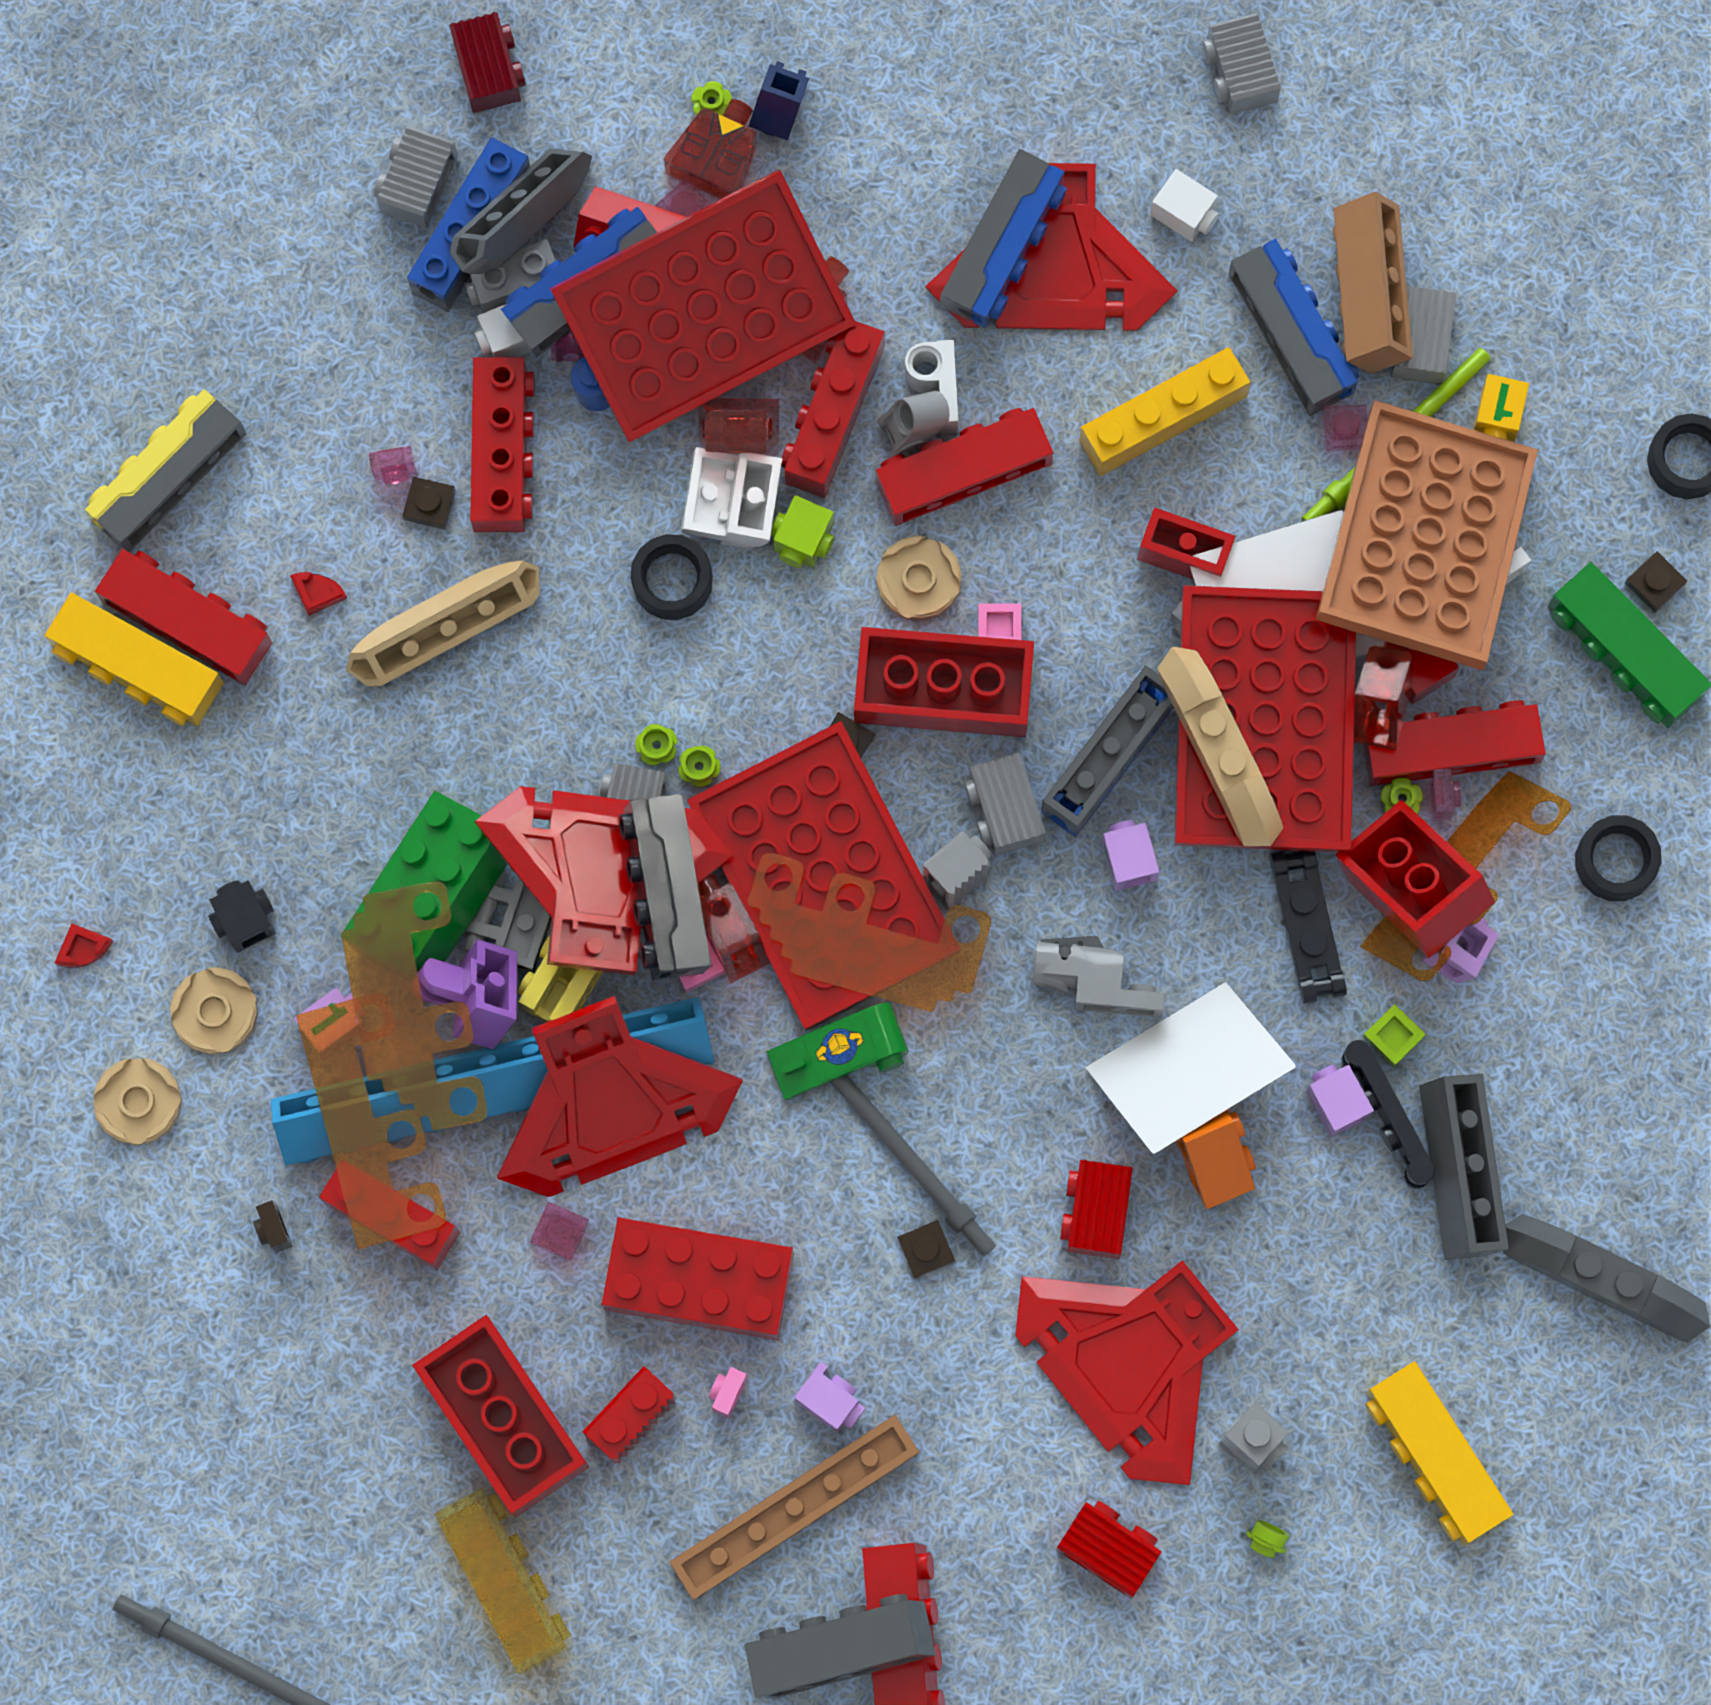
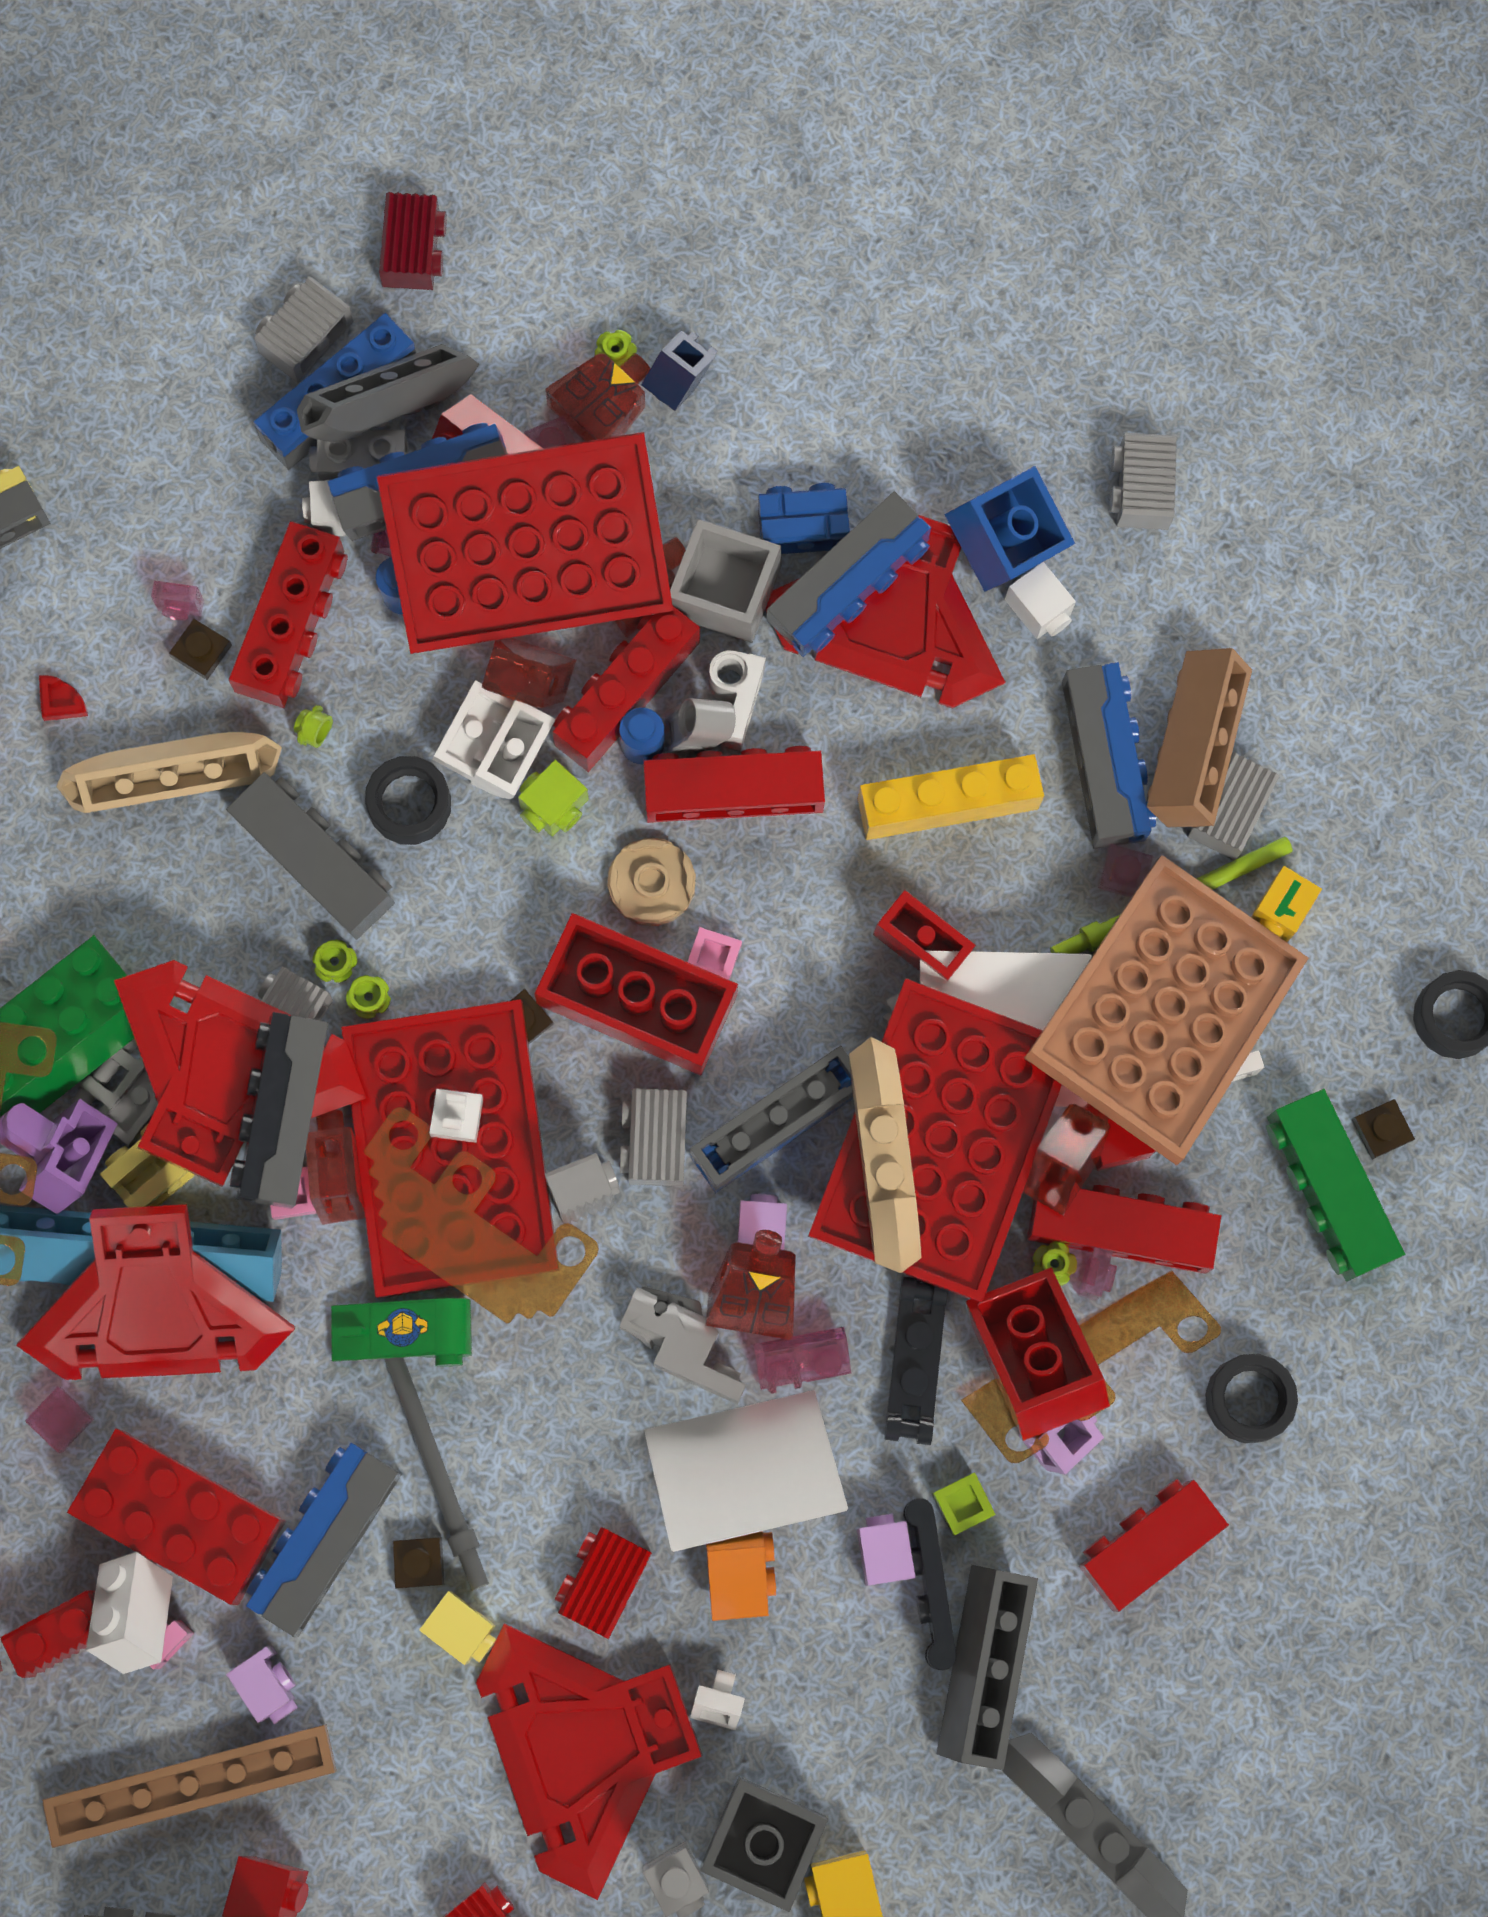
camera: 10 degrees right, 0 degrees up
none -> white brick [86,1552,173,1674]
none -> dark grey brick [226,772,395,940]
none -> piece [246,1443,402,1637]
none -> lime plate [293,705,333,748]
none -> light yellow brick [419,1591,497,1665]
none -> white tile [429,1089,483,1143]
none -> blue brick [619,708,664,765]
none -> light grey piece [670,519,782,643]
none -> white tile [690,1670,745,1730]
none -> dark grey brick [700,1776,828,1912]
none -> clear red torso [705,1230,796,1340]
none -> clear pink plate [753,1327,852,1394]
none -> blue brick [758,483,850,554]
none -> blue brick [944,466,1075,592]
none -> red brick [1079,1479,1229,1612]

